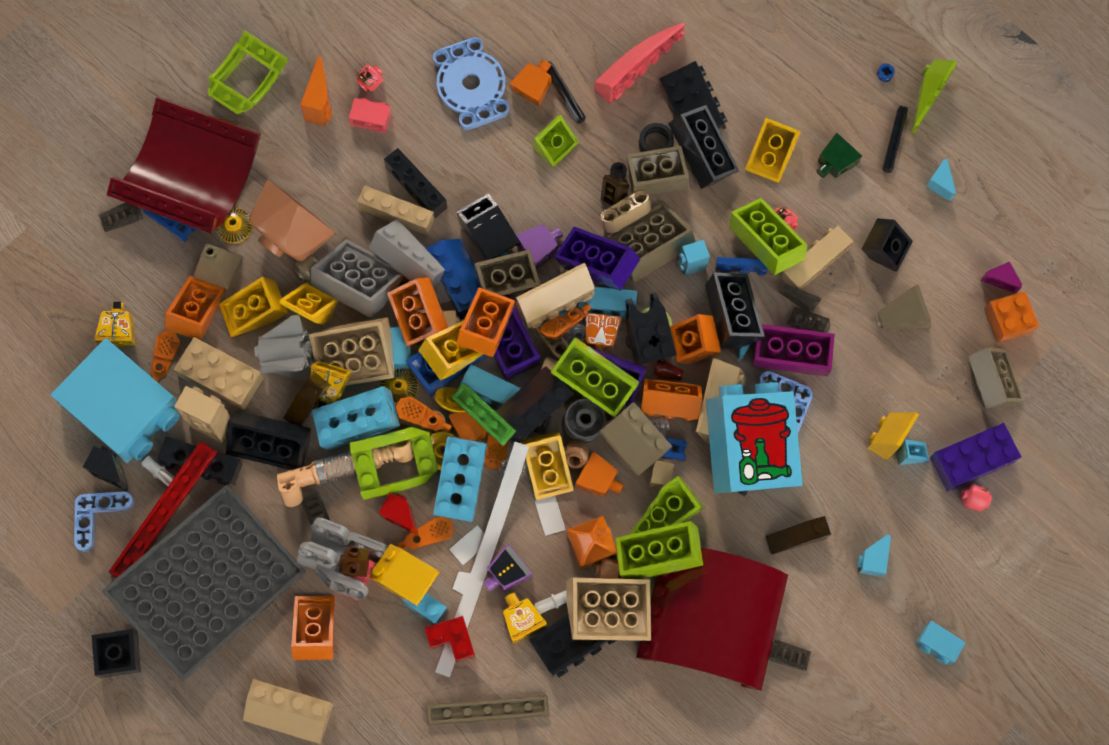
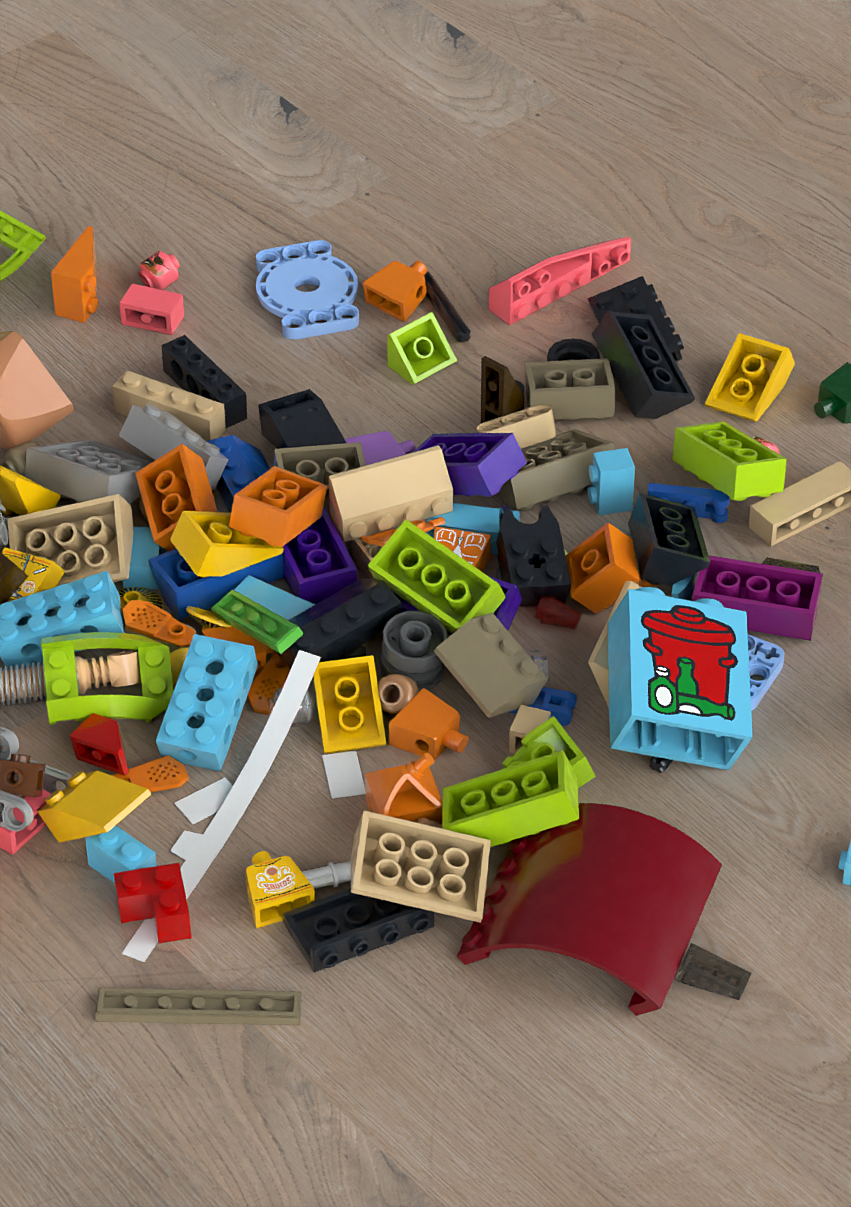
camera: 10 degrees right, 30 degrees down
torso [483,544,532,592] -> none
orange brick [641,378,702,421] -> none
dark brown slope [766,516,831,555] -> none
clear smoke slope [780,284,822,315] -> none

